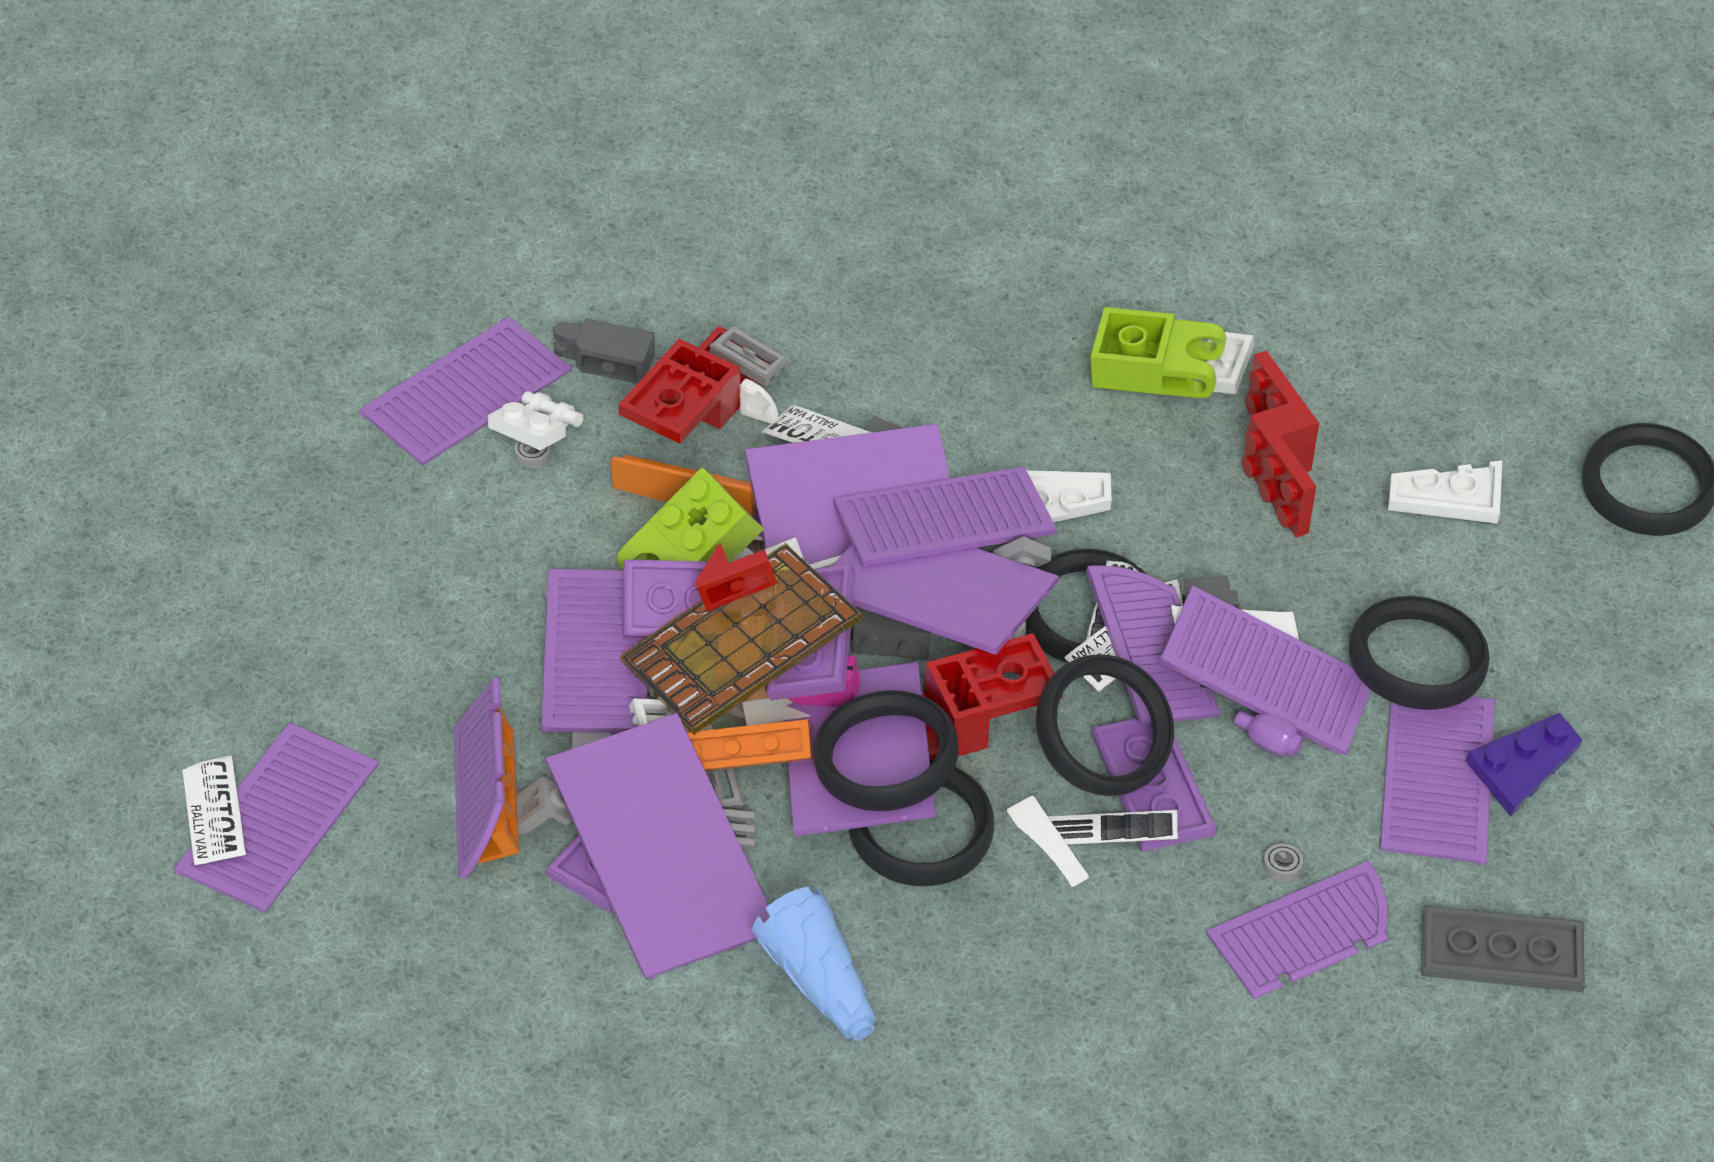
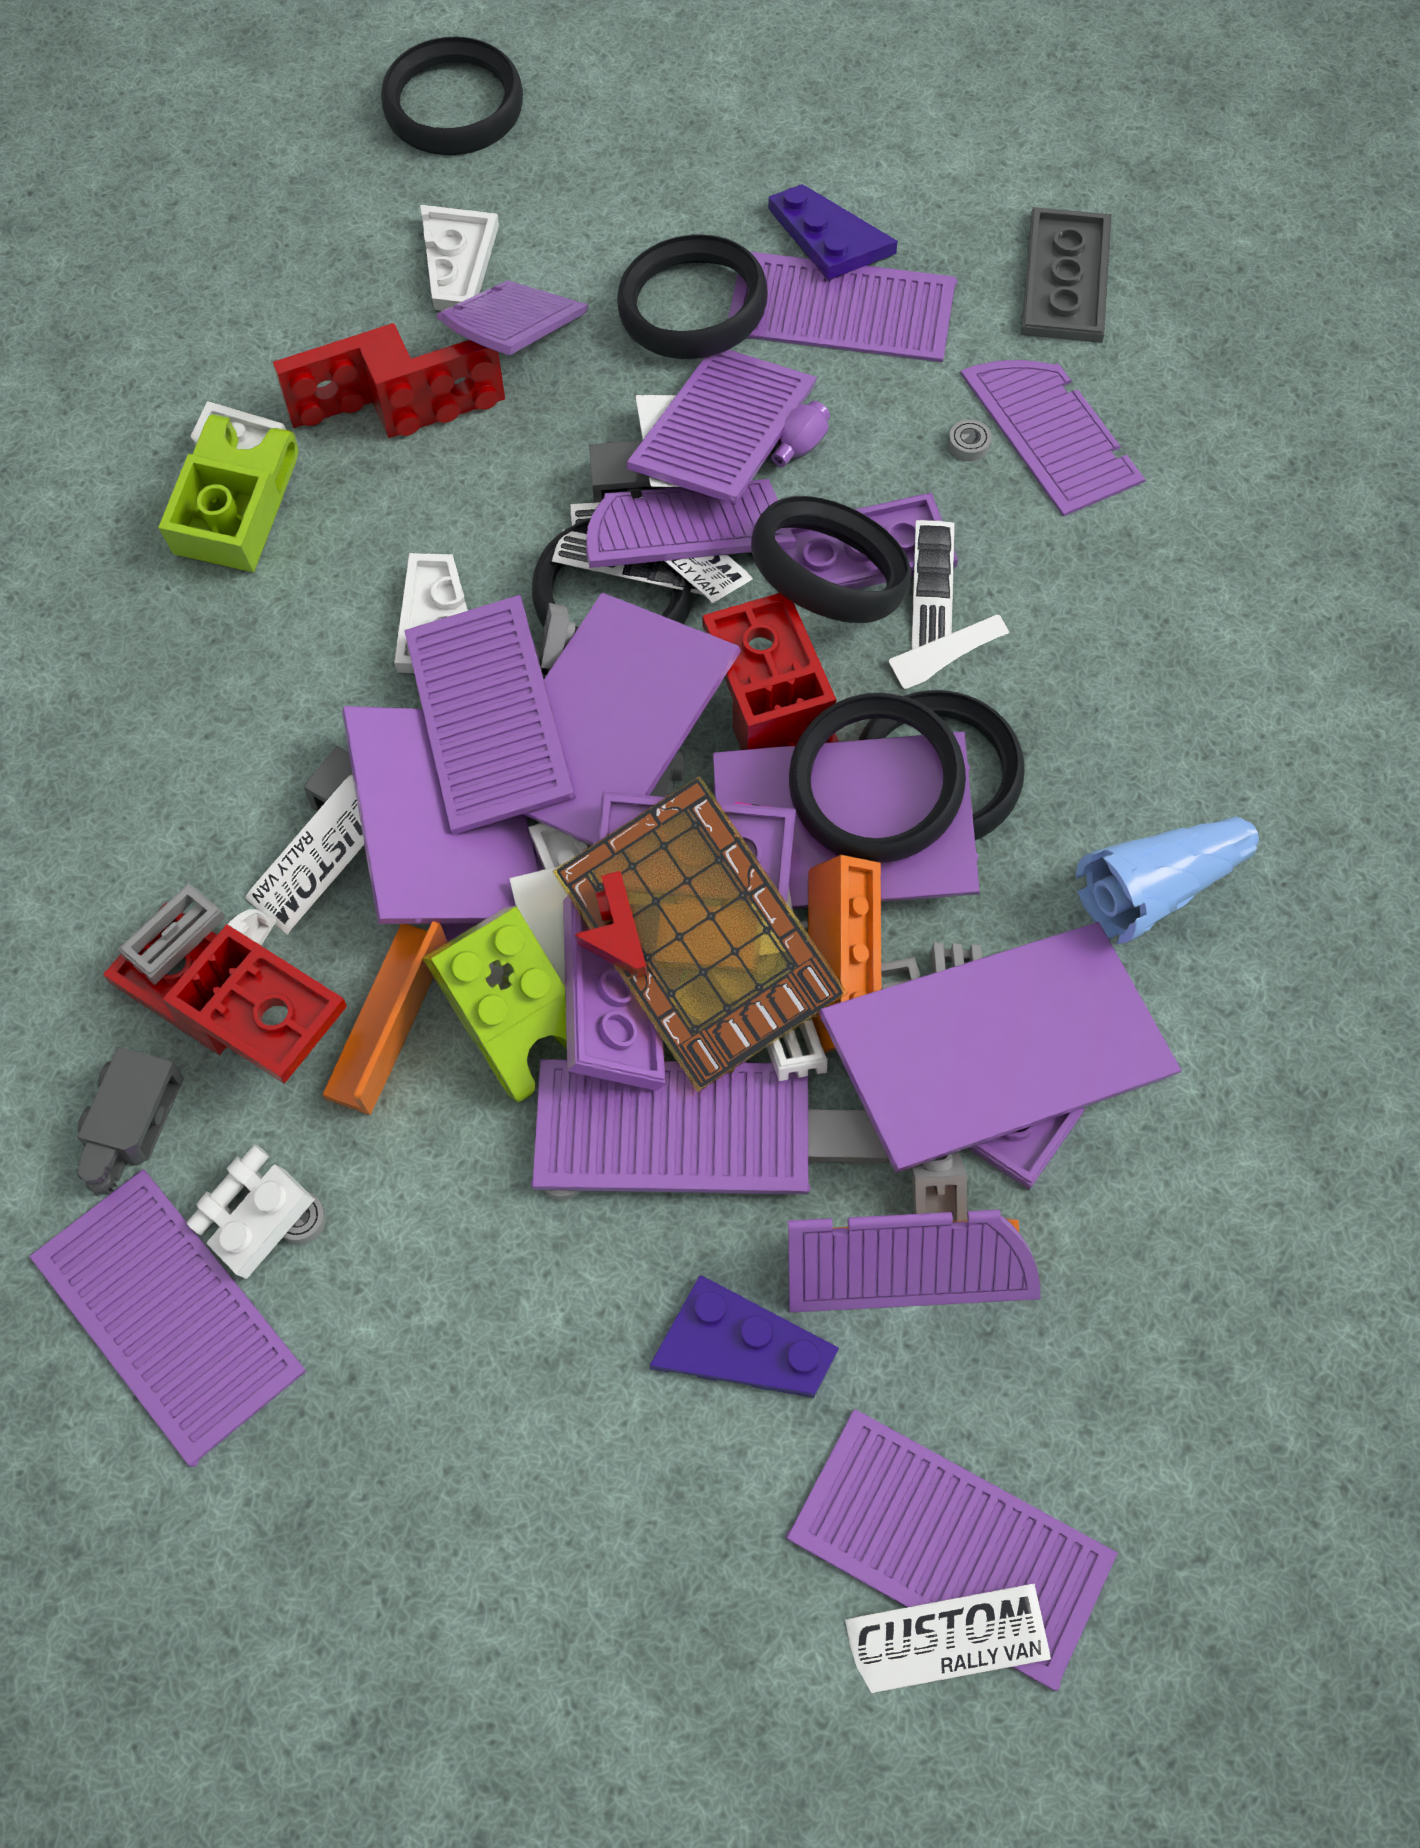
camera: 85 degrees left, 15 degrees up
none -> medium lavender piece [437,280,588,355]
none -> dark purple wing [650,1275,839,1398]

